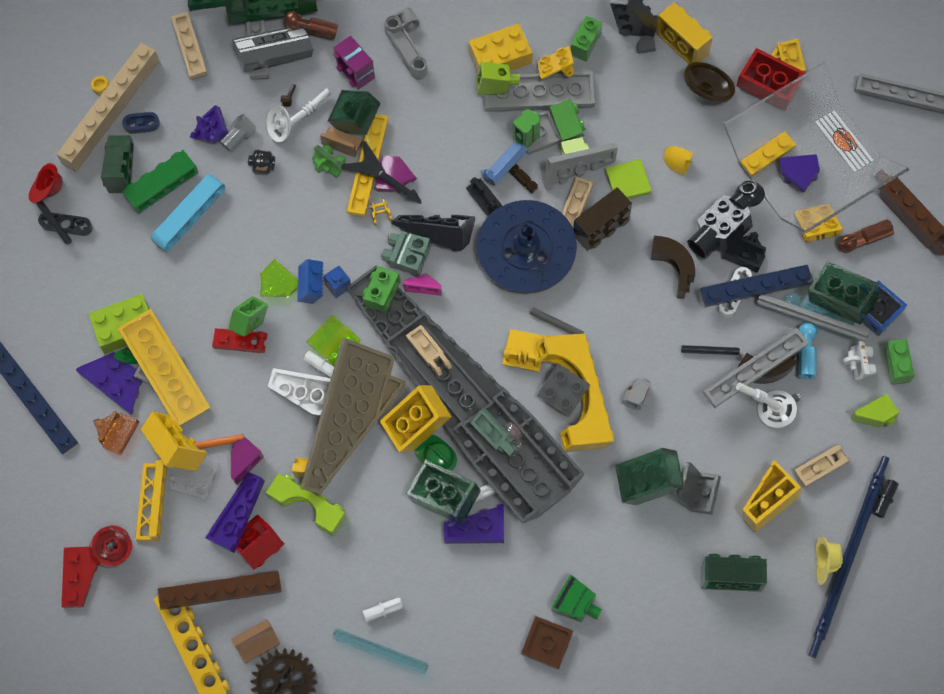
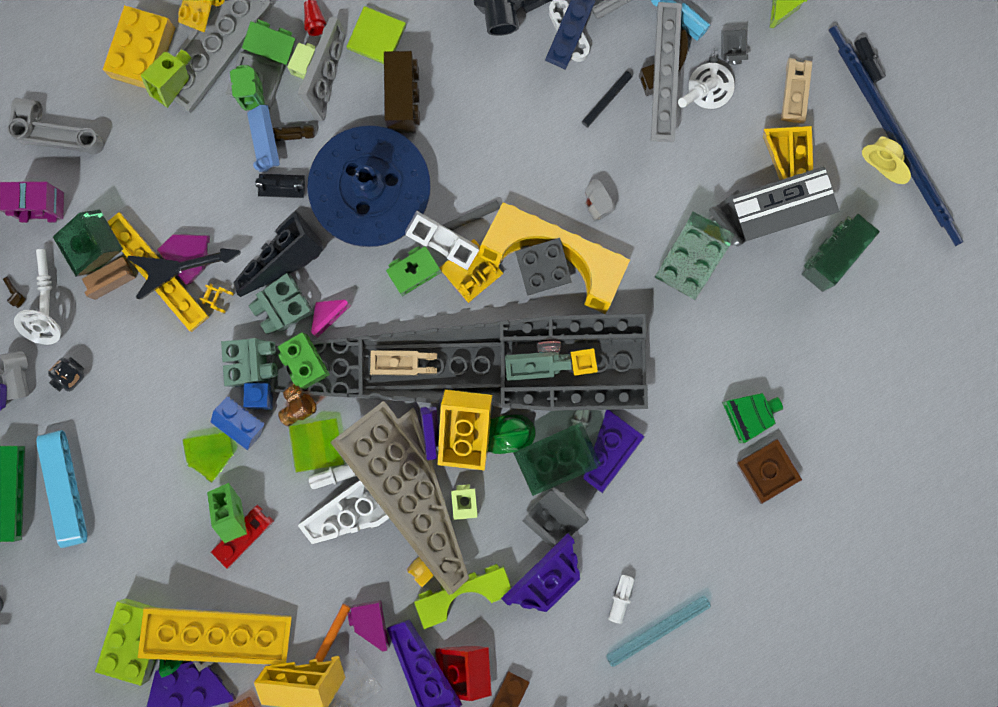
camera: 55 degrees left, 15 degrees up
bright green hips [312,144,346,178] -> none
tan tile [562,176,594,227] -> none
dark brown arch [651,235,696,299] -> none
none -> sand green hips [221,338,278,388]
none -> clear orange piece [278,384,317,427]
none -> red cone [303,0,327,36]
none -> bright green brick [386,246,441,297]
none -> white arch [405,211,479,270]
none -> dark purple slope [420,407,439,460]
none -> yellowish green brick [451,484,478,520]
none -> dark purple wing [501,533,581,612]
none -> dark grey bracket [522,488,589,548]
none -> yellow plate [570,348,598,376]
none -> dark grey bracket [721,29,748,65]
none -> dark grey slope [732,166,840,241]

